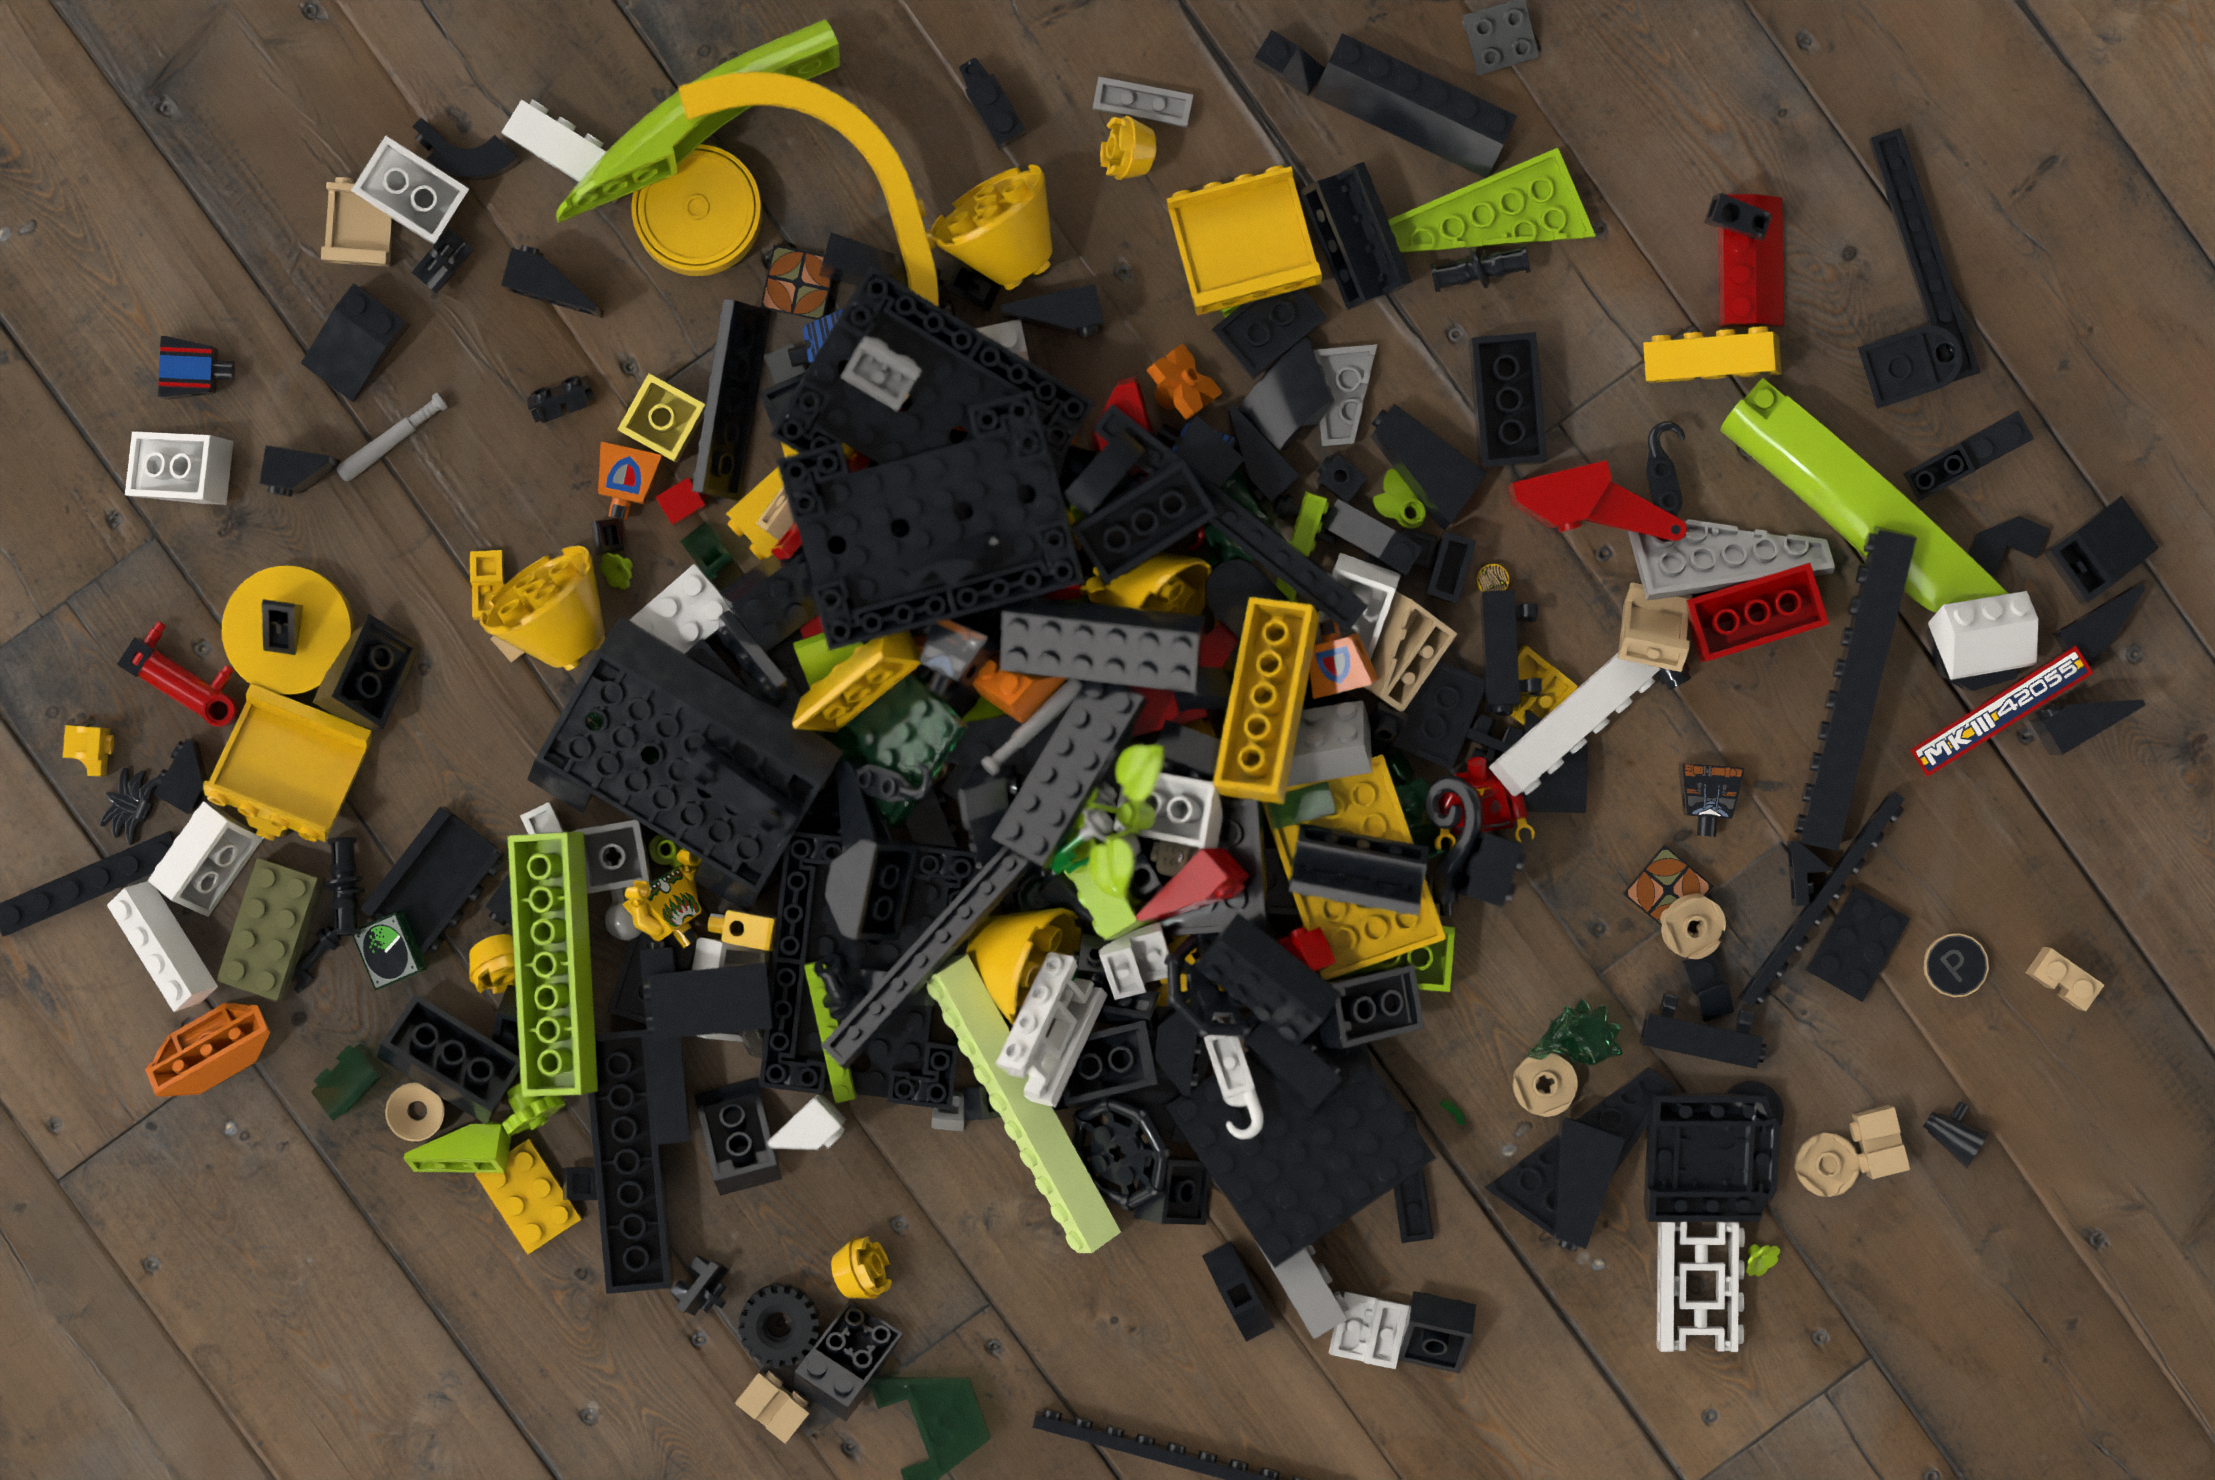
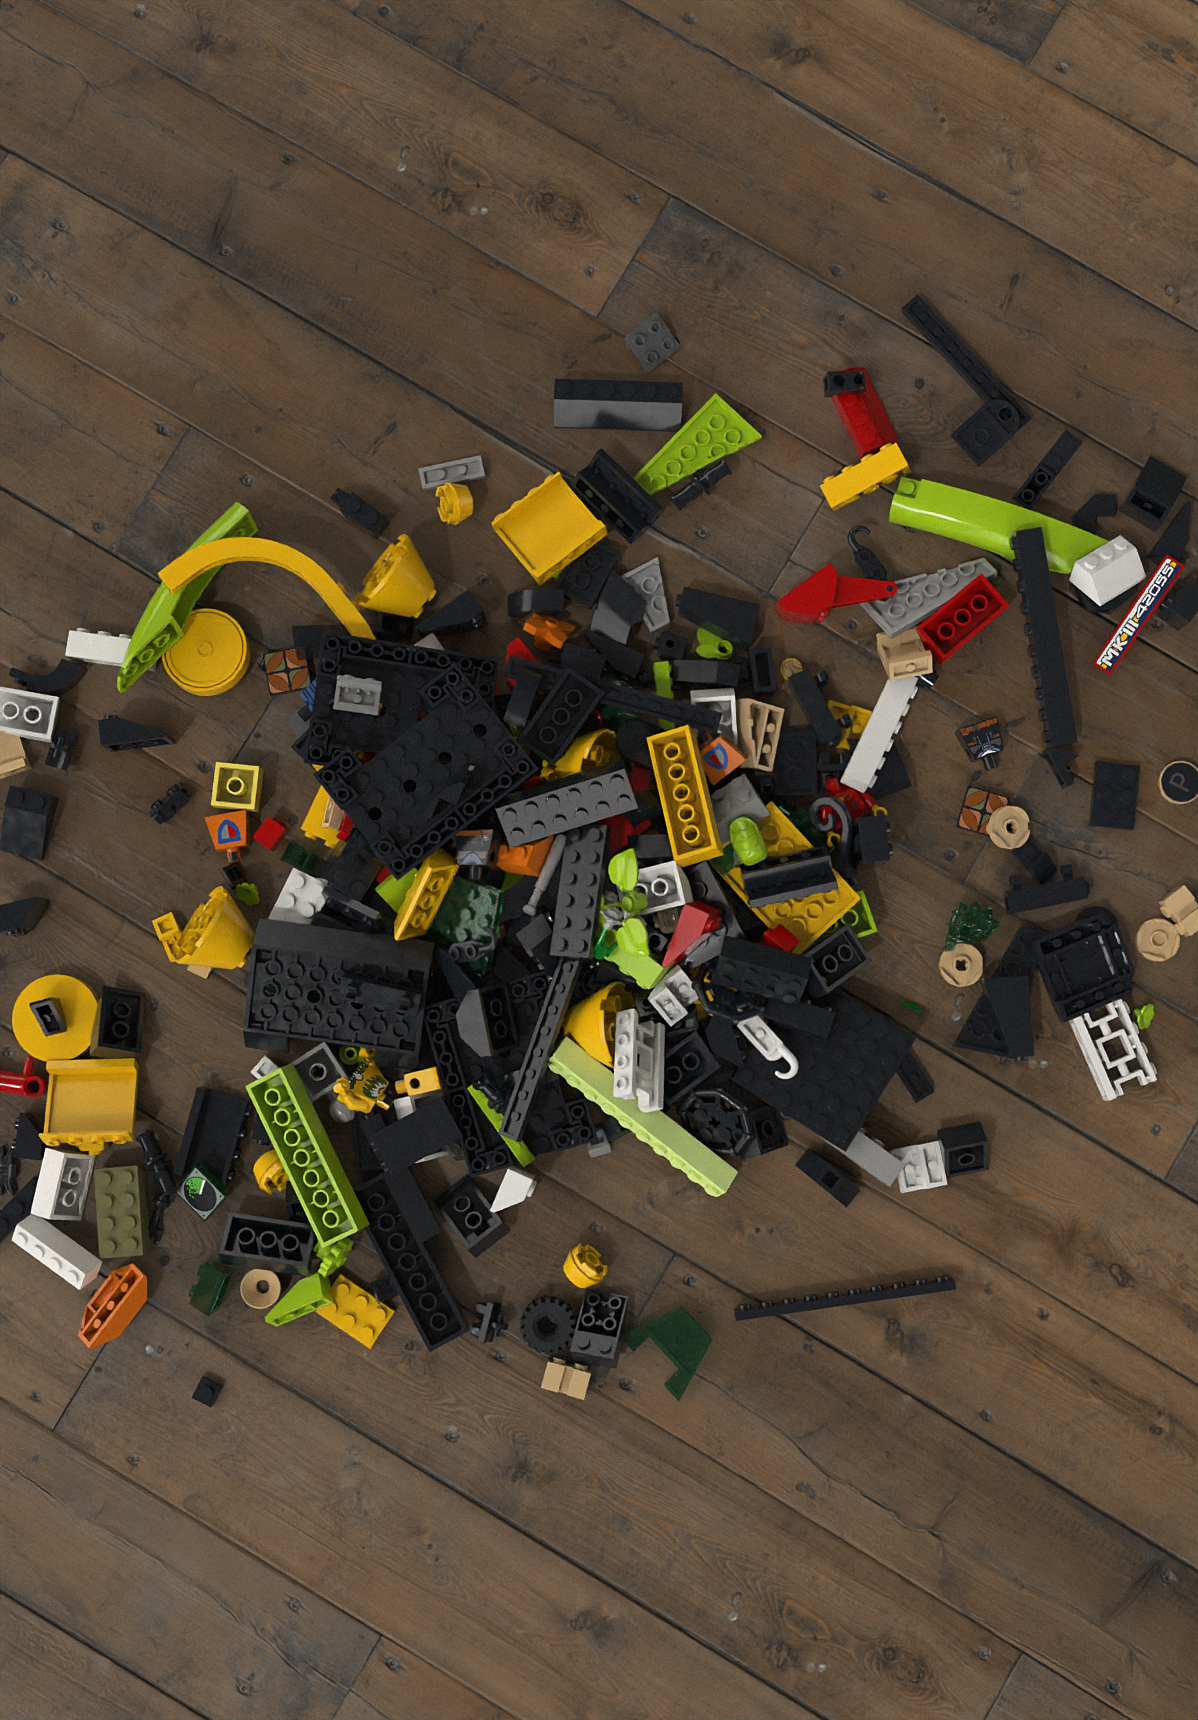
camera: 20 degrees left, 5 degrees down
light grey piece [337,392,449,481] -> none
black plate [692,299,771,501] -> none
black slope [1253,30,1325,96] -> none
black brick [1469,332,1547,469] -> none
black plate [1737,791,1905,1007] -> none
none -> black plate [192,1376,223,1408]
none -> black brick [508,589,563,618]
none -> lime piece [729,816,768,866]

